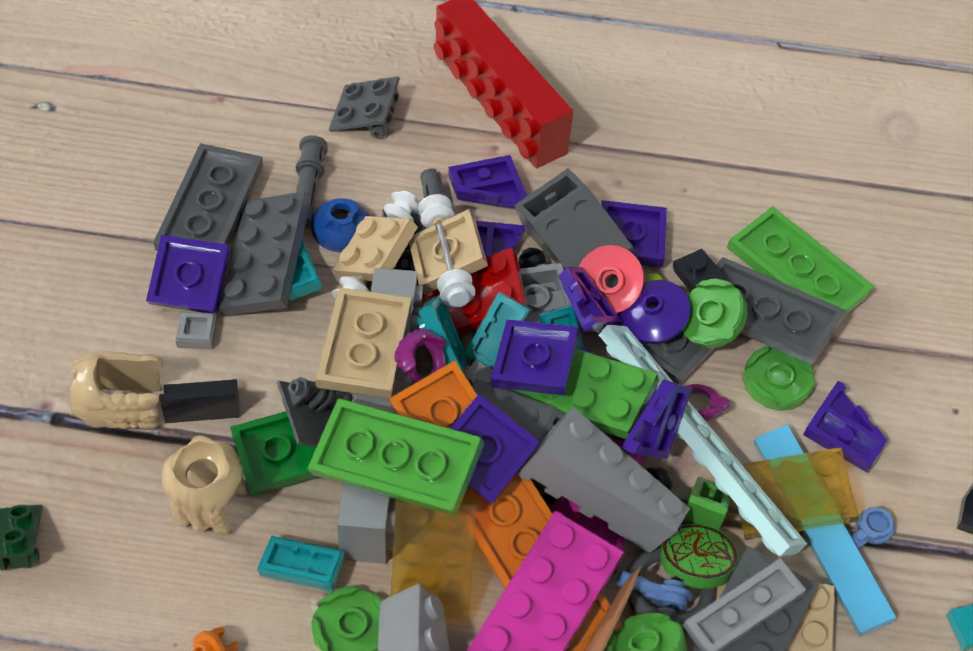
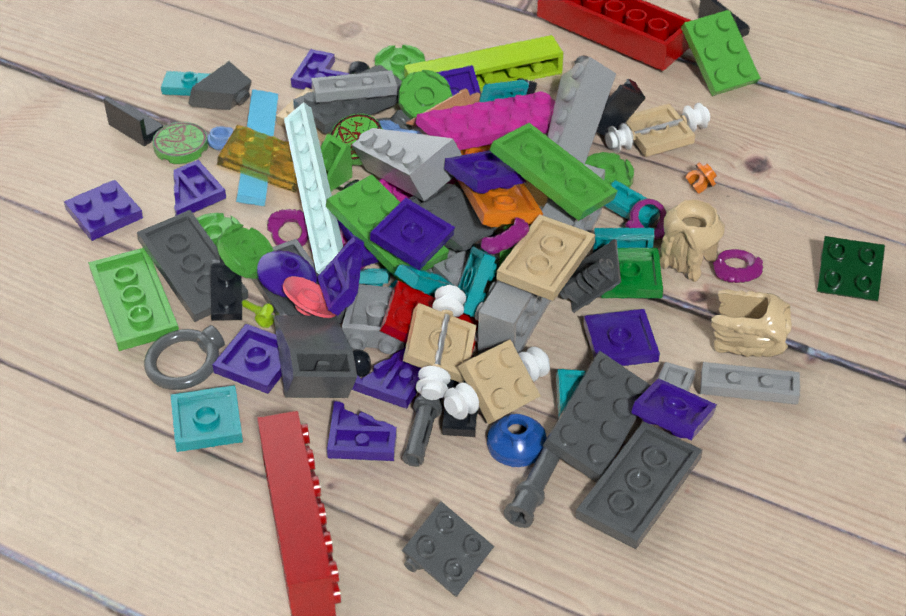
camera: 155 degrees left, 10 degrees down
black panel [159,379,239,423] -> none
dark purple wing [622,380,692,459] -> none
none -> plate [64,180,143,241]
none -> dark grey piece [144,325,225,390]
none -> bright green tile [153,122,208,164]
none -> teal plate [171,385,243,452]
none -> dark grey slope [188,61,252,110]
none -> dark purple plate [584,309,660,366]
none -> teal plate [593,228,654,253]
none -> magenta piece [625,199,667,240]
none -> light grey plate [700,362,800,405]
none -> magenta piece [713,249,763,283]

